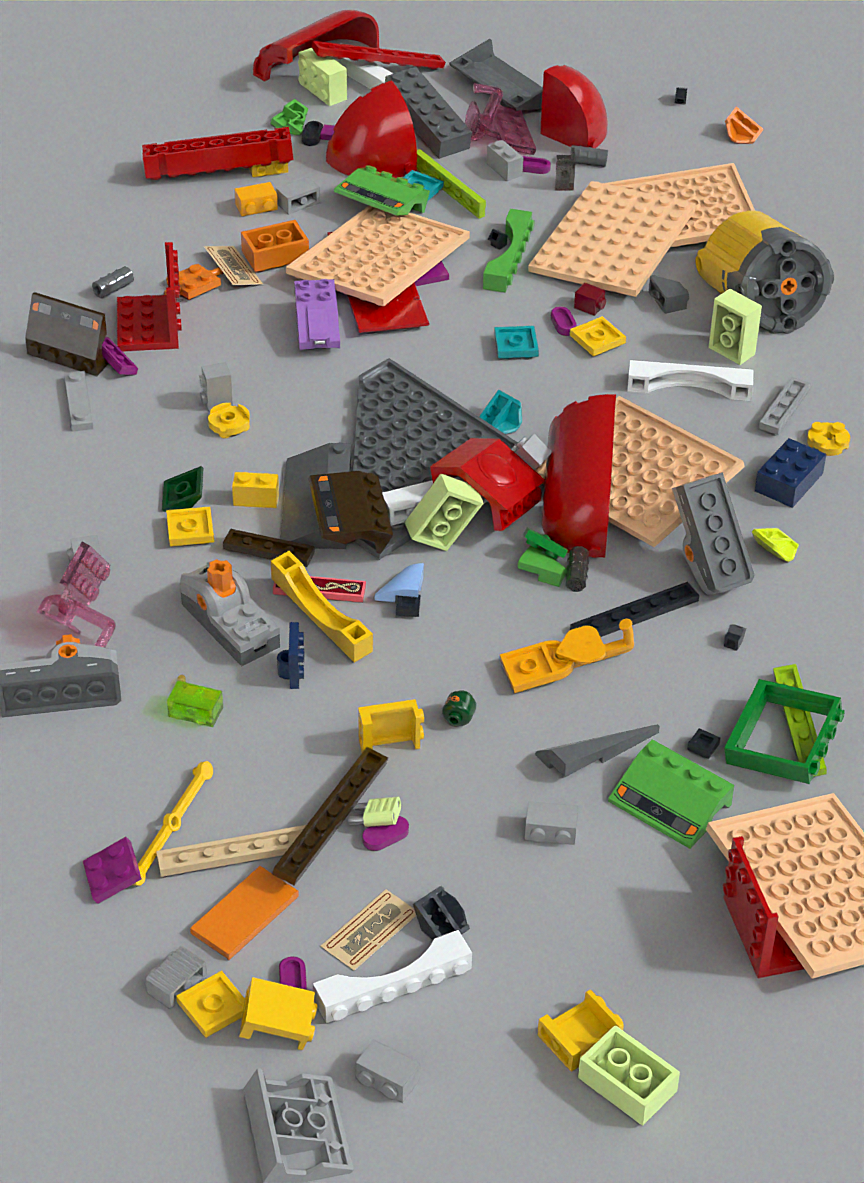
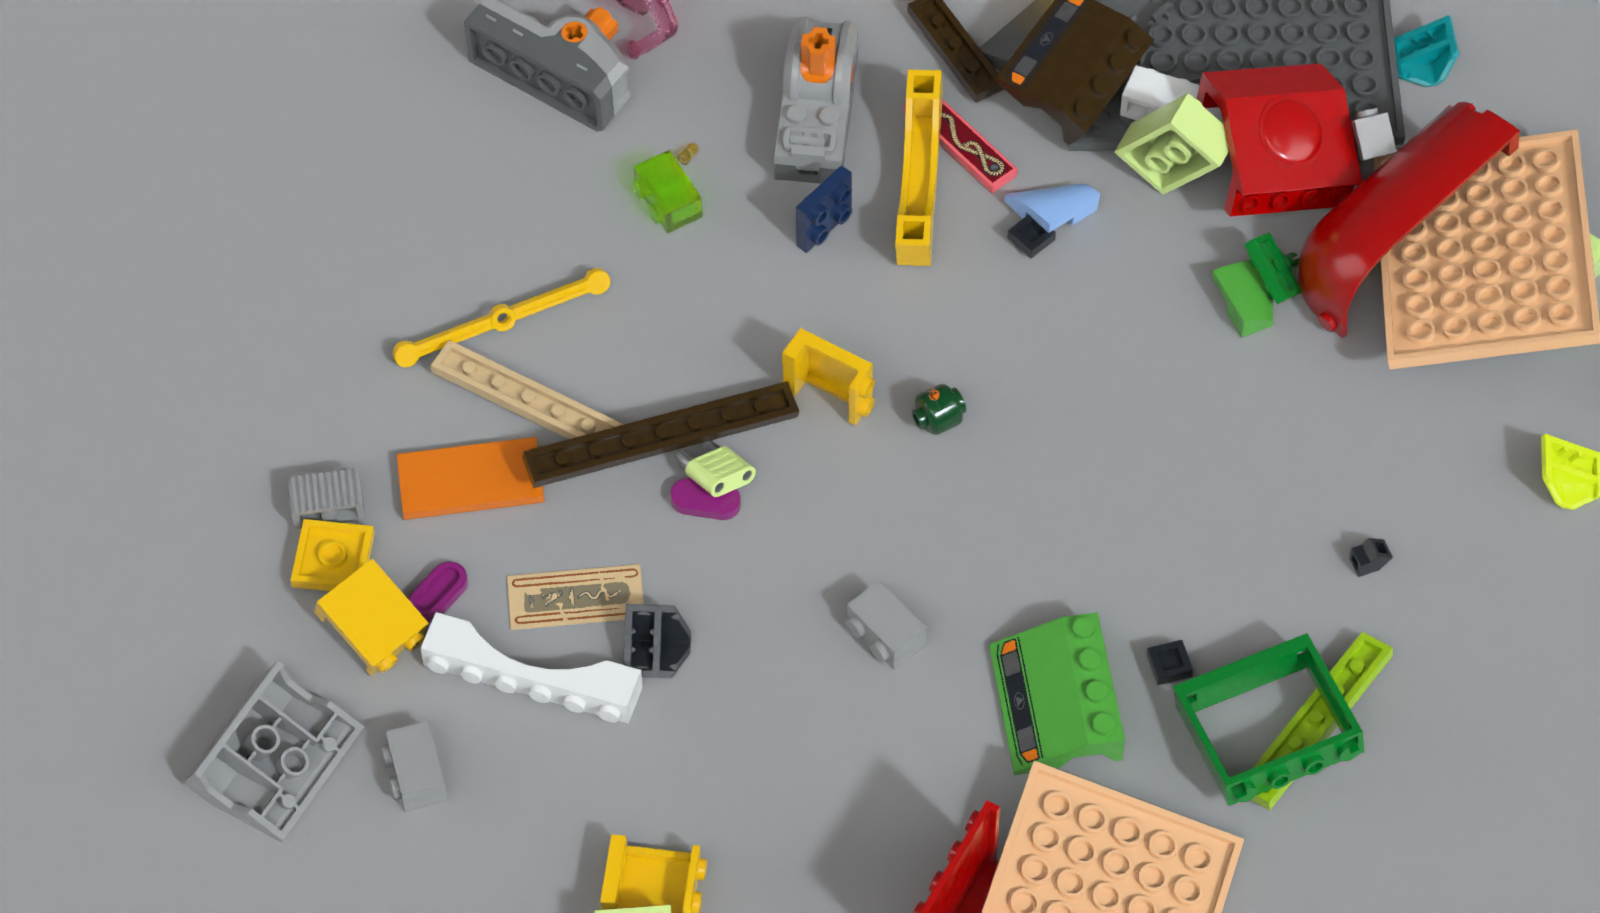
camera: 45 degrees right, 15 degrees up
magenta plate [83,837,142,904] -> none
light orange plate [500,619,634,693] -> none
dark grey wedge [535,724,660,777] -> none
clear smoke axle [566,546,589,592] -> none
black tile [570,581,700,637] -> none
piece [672,472,755,595] -> none

